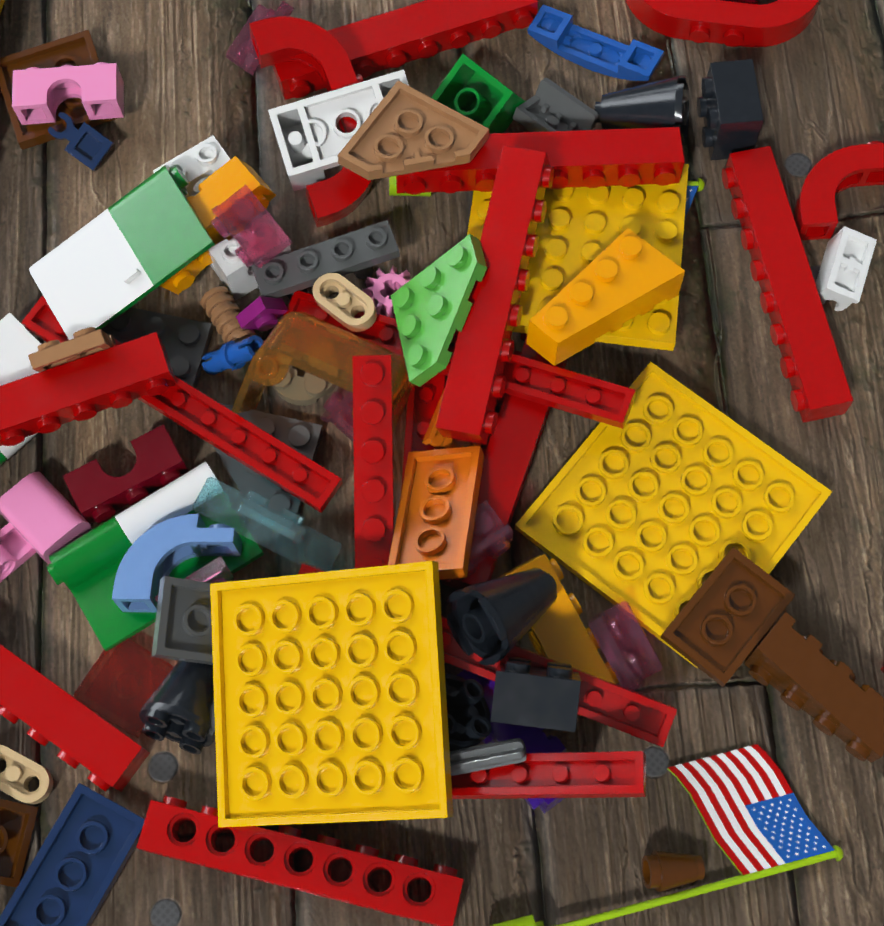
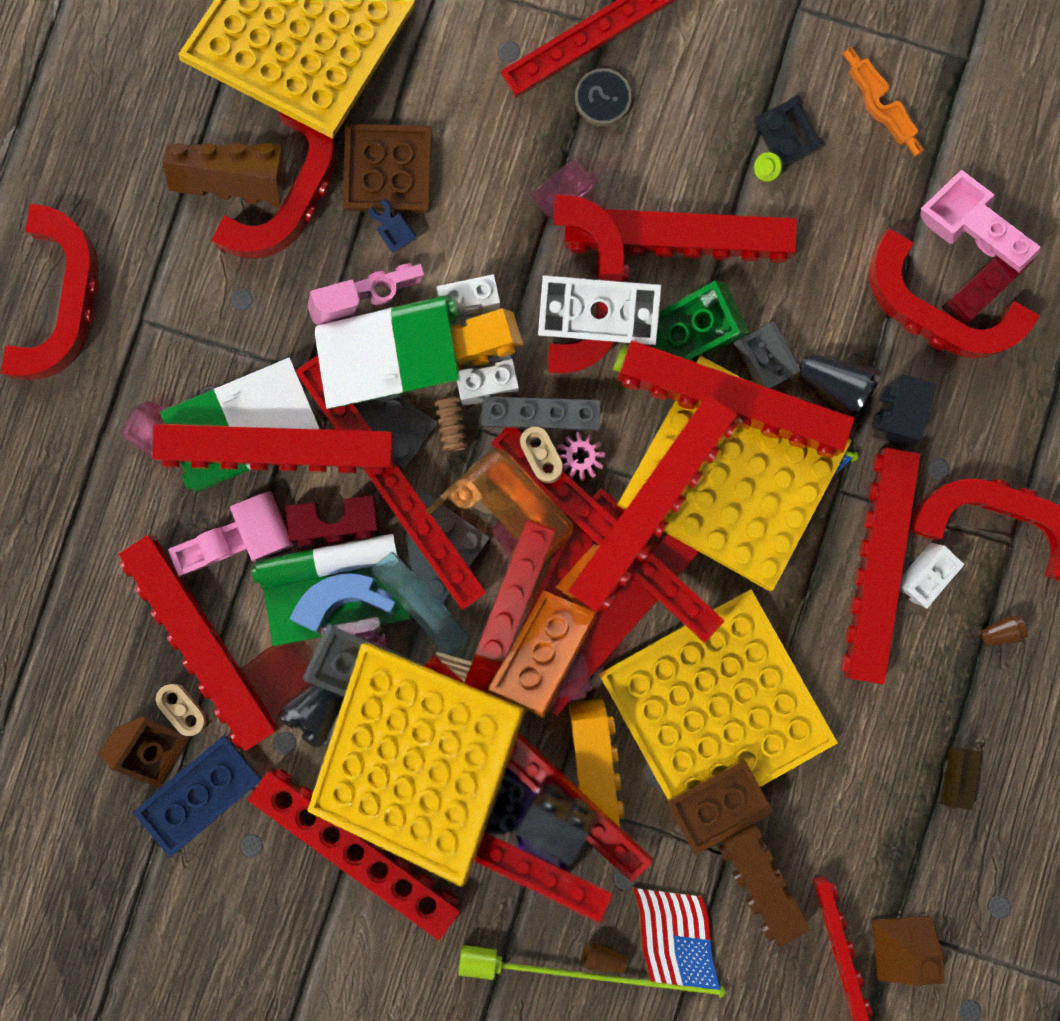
camera: 15 degrees right, 15 degrees up
bright pink arch [12,62,124,125] -> none
medium nougat plate [28,327,116,372] -> none
blue pin [202,335,266,375] -> none
clear pink bracket [210,184,293,270] -> none
magenta plate [236,296,288,332] -> none
medium nougat plate [338,80,489,180] -> none
bright green plate [391,234,487,387] -> none
black cone [446,568,557,665] -> none
dark grey axle [450,738,527,776] -> none
light orange wedge [526,228,685,366] -> none
blue slope [527,4,664,81] -> none
clear pink bracket [588,601,663,691] -> none
none -> bright pink plate [308,263,424,325]

